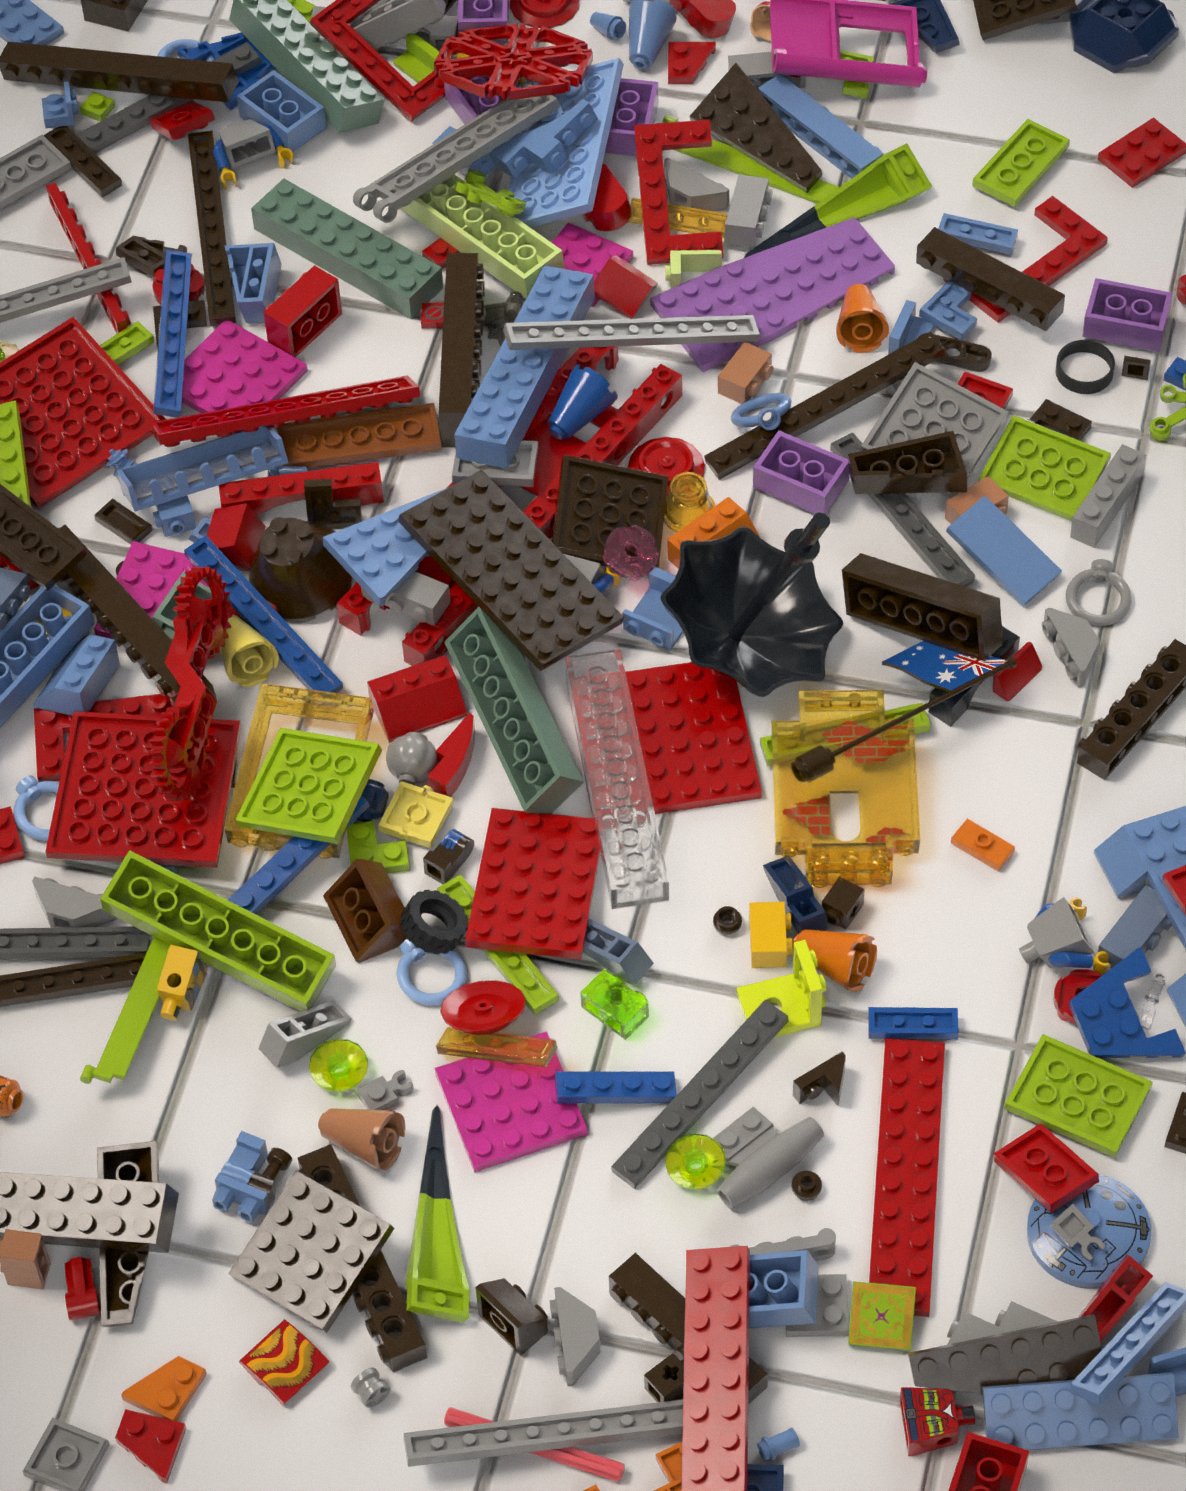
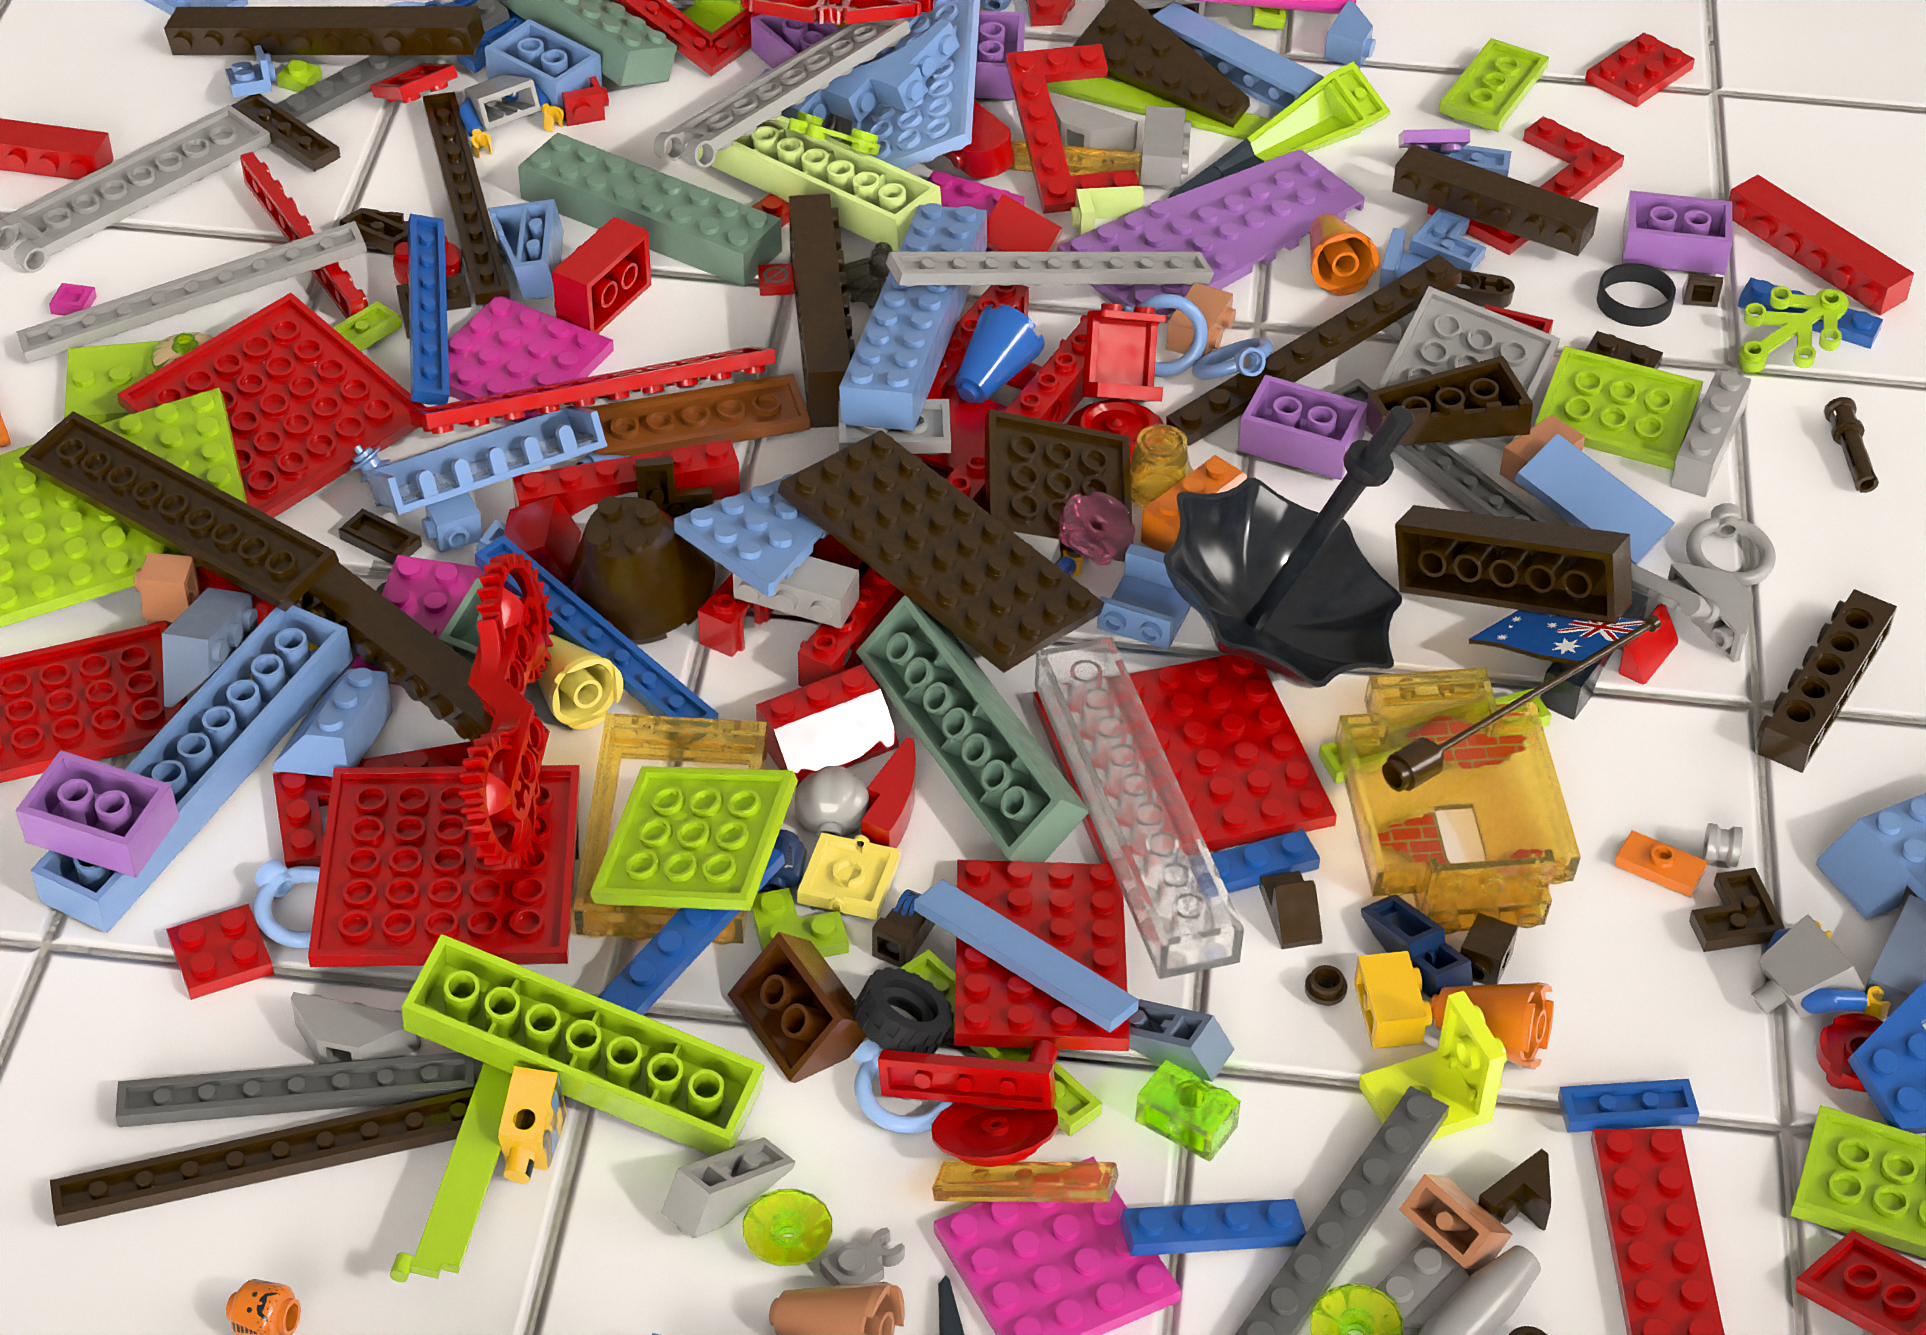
camera: 10 degrees left, 10 degrees down
none -> red bracket [562,76,609,127]
none -> red piece [878,1040,1058,1111]
none -> medium blue tile [914,879,1139,1033]
none -> panel [1082,303,1167,402]
none -> medium blue piece [1122,294,1208,377]
none -> blue plate [1190,829,1320,900]
none -> dark brown slope [1259,871,1323,949]
none -> medium blue slope [1324,1,1376,69]
none -> medium lavender plate [1398,129,1470,153]
none -> nougat brick [1399,1174,1513,1269]
none -> light grey plate [1631,563,1720,624]
none -> dark brown plate [1689,868,1785,952]
none -> light grey wheel [1703,823,1743,867]

